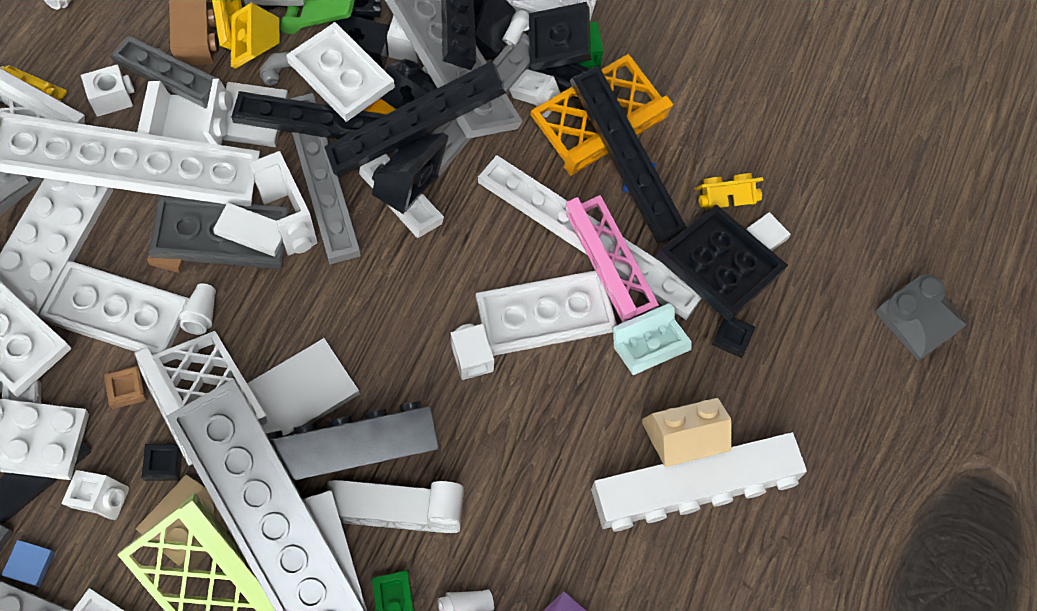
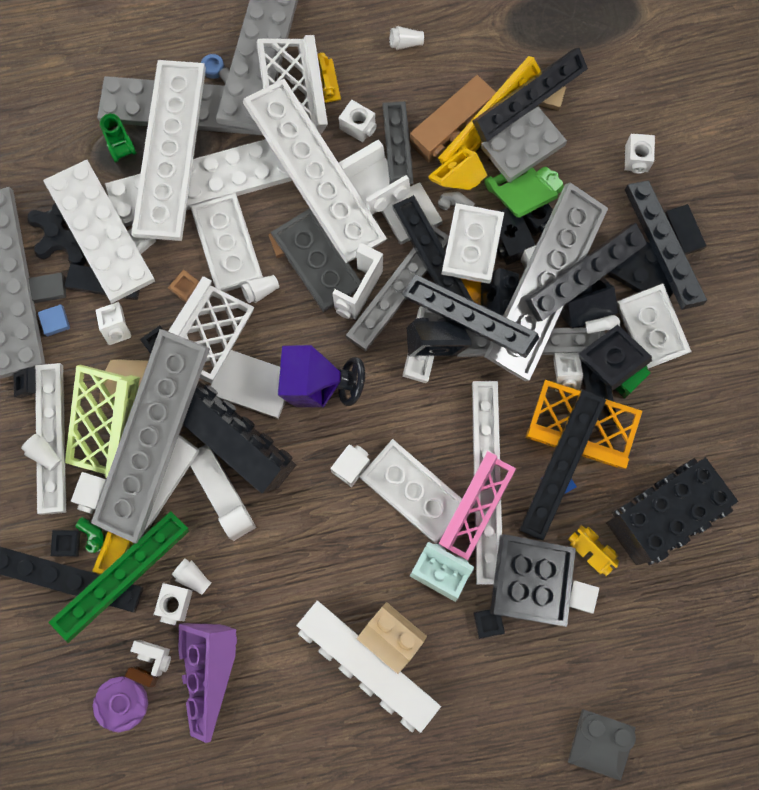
camera: 60 degrees right, 10 degrees up
white tile [213,202,283,257] -> none
none -> dark purple piece [278,345,365,407]
none -> black brick [606,457,739,565]

